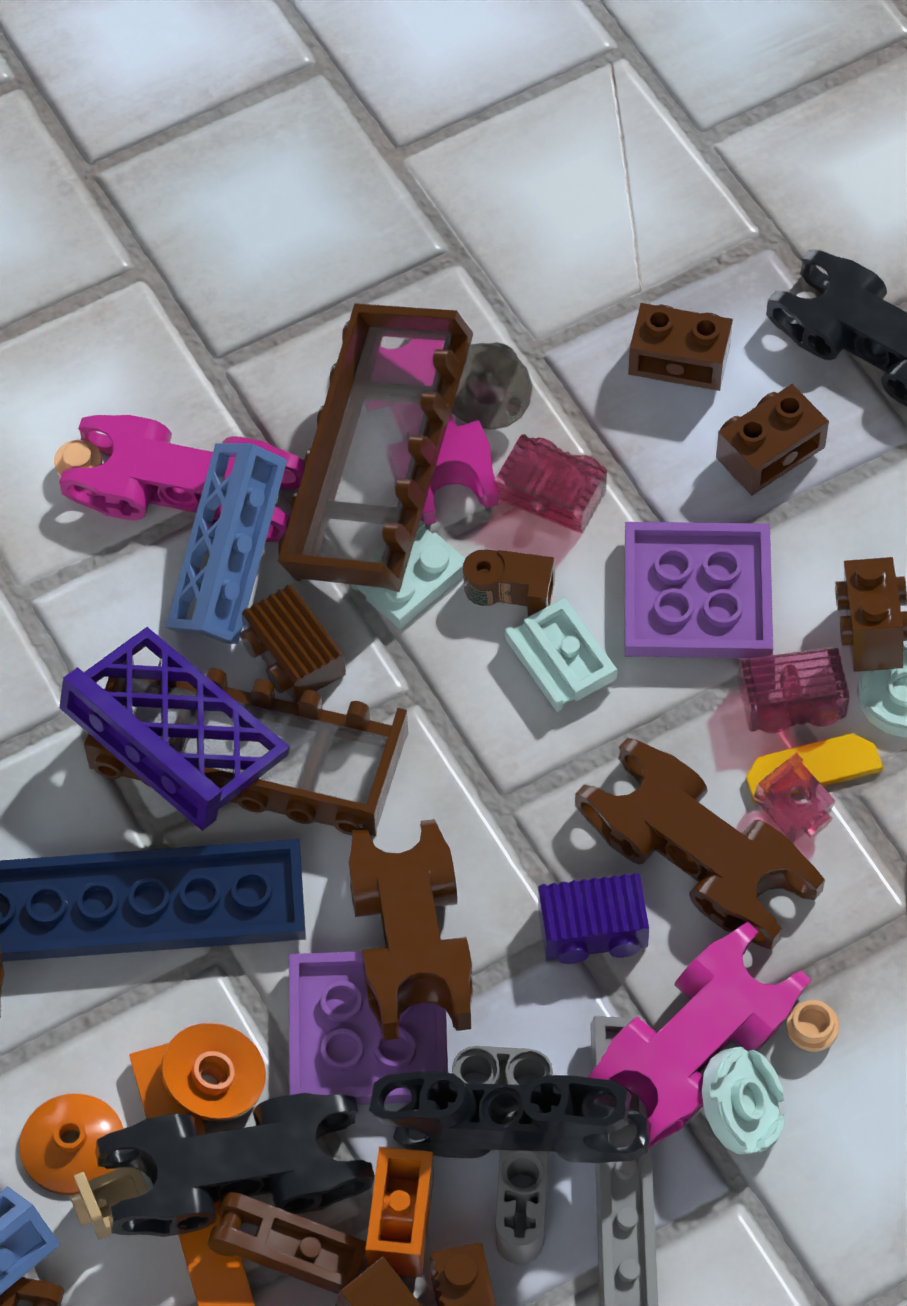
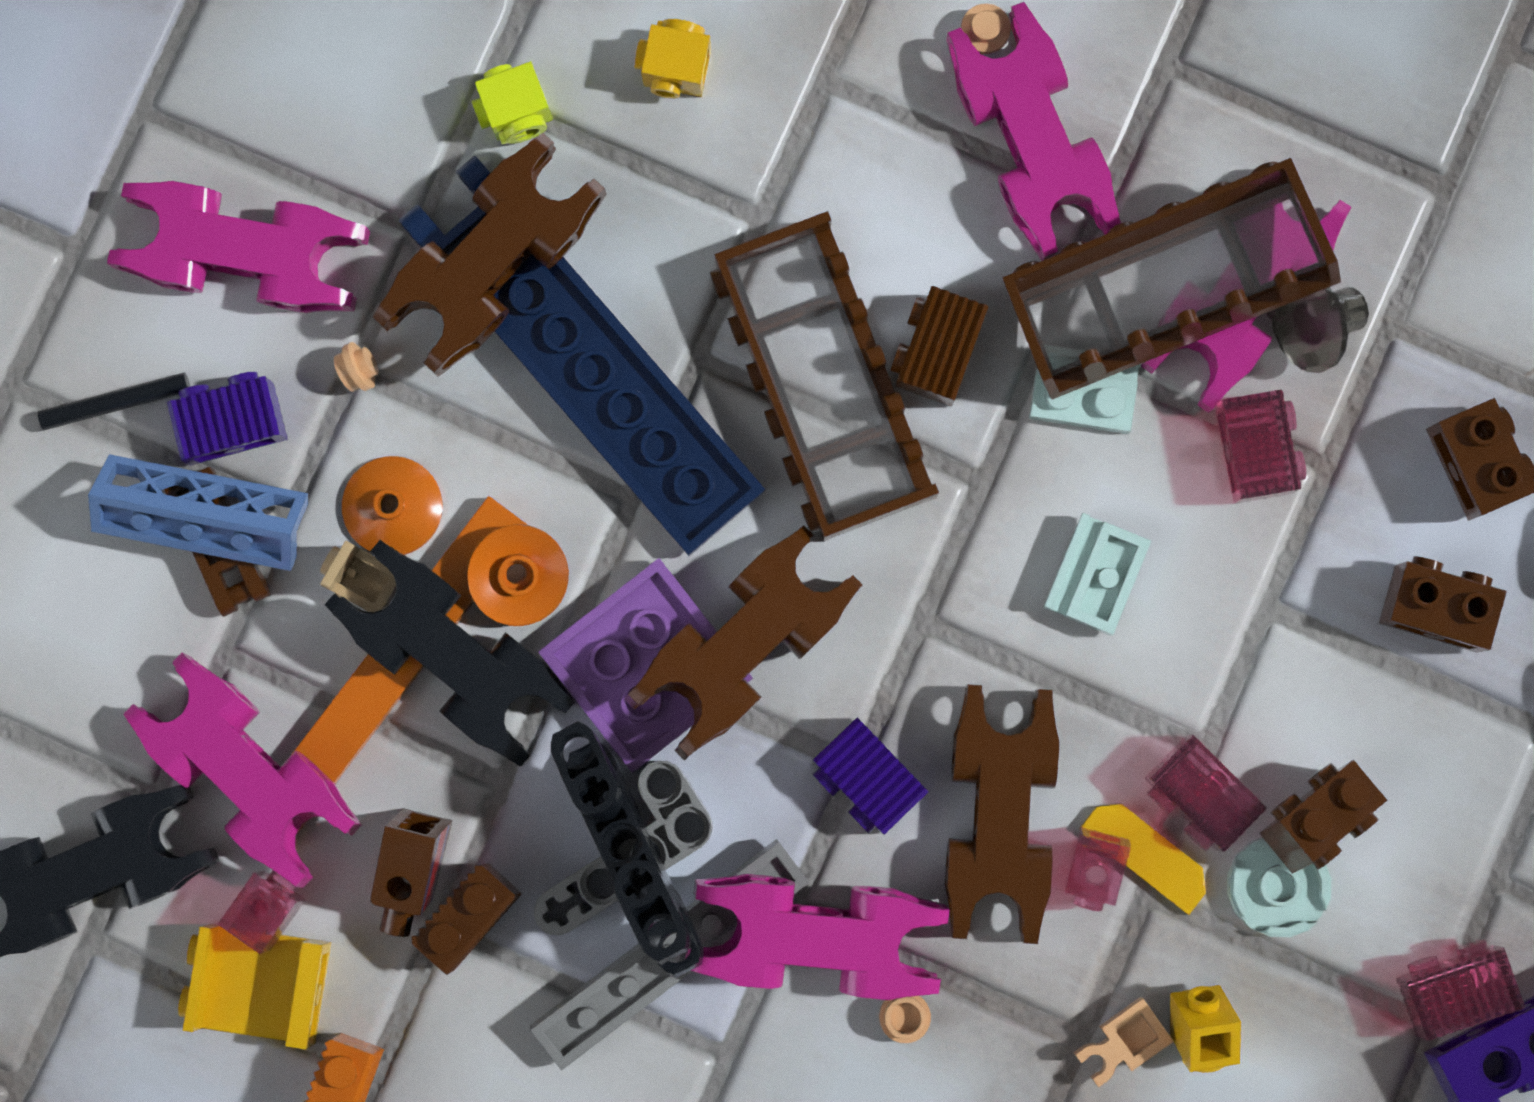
camera: 55 degrees right, 25 degrees up
dark purple fence [59,627,290,831] -> none
medium blue fence [165,443,287,644] -> none
reddish brown plate [207,1192,366,1294] -> none
orange brick [365,1147,434,1278] -> none
reddish brown leg [463,549,555,617] -> none
medium lavender plate [625,522,773,659] -> none
light aqua tile [702,1047,785,1155] -> none

